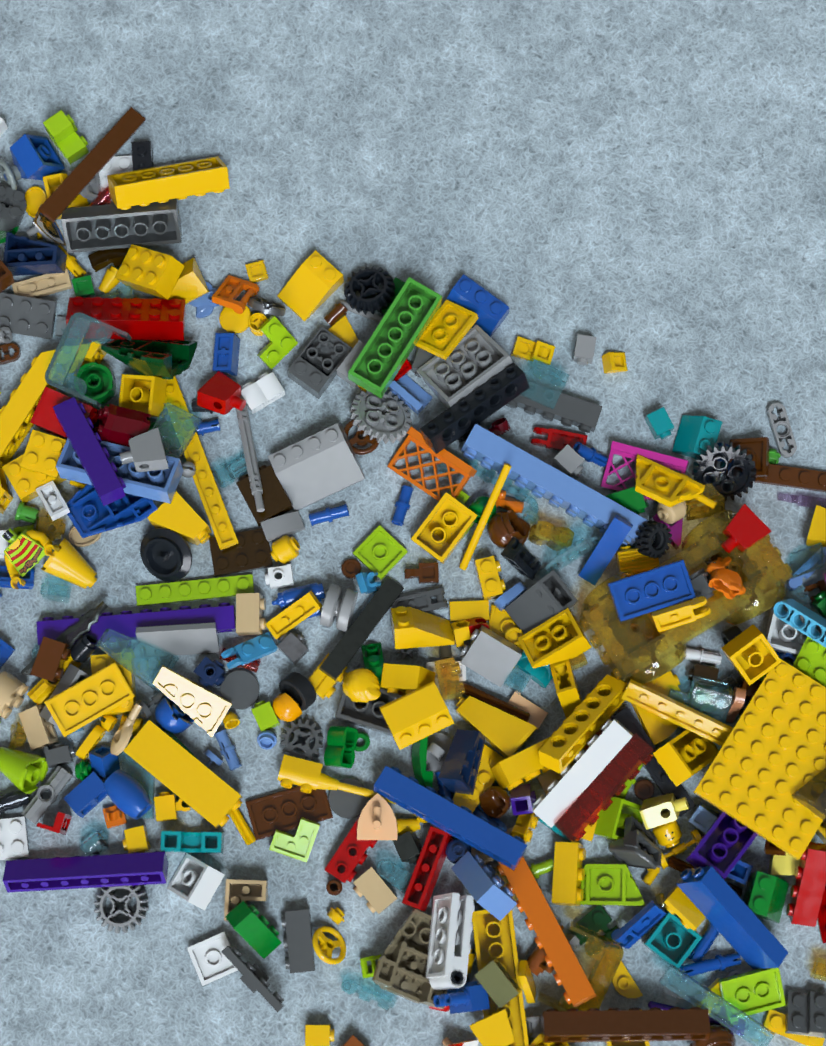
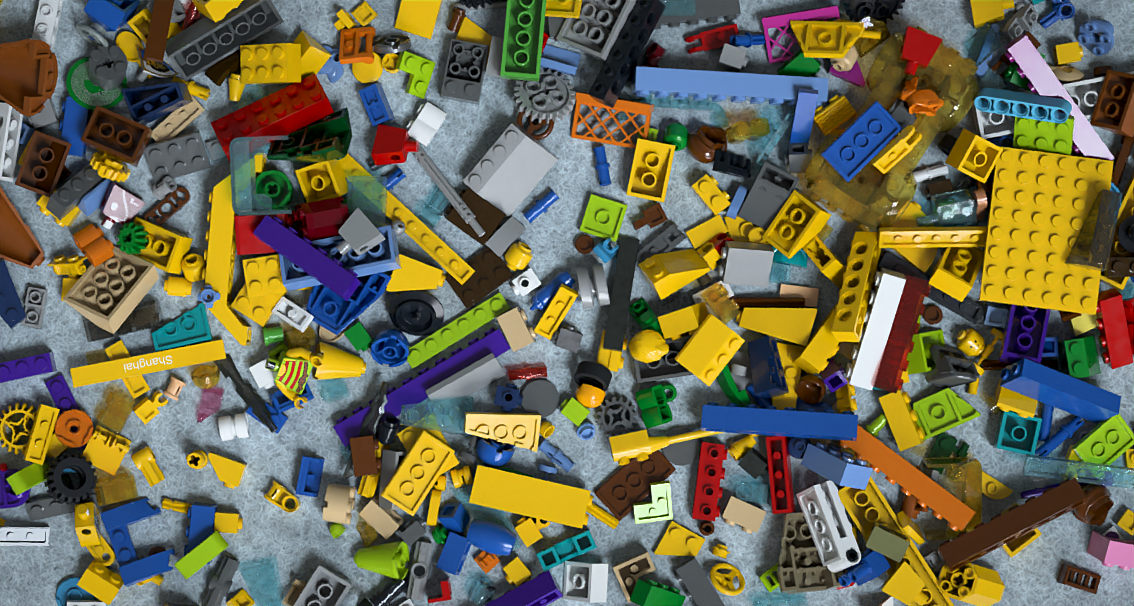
camera: 25 degrees left, 10 degrees up
green tile [72,275,96,298] -> none
tan piece [110,703,143,756] -> none
dark azure hinge [221,632,278,669] -> none
light nougat shield [357,793,397,840] -> none
yellow piece [459,463,512,570] -> none
orange arm [495,490,524,513] -> none
blue plate [611,900,667,949] -> none
black tyre [635,521,672,558] -> none
light yellow torso [640,793,689,830] -> none
none -> yellow tile [334,9,358,31]
none -> green brick [344,322,373,352]
none -> blue cylinder [371,329,410,367]
none -> yellow wing [654,521,705,556]
none -> dark grey brick [785,143,813,174]

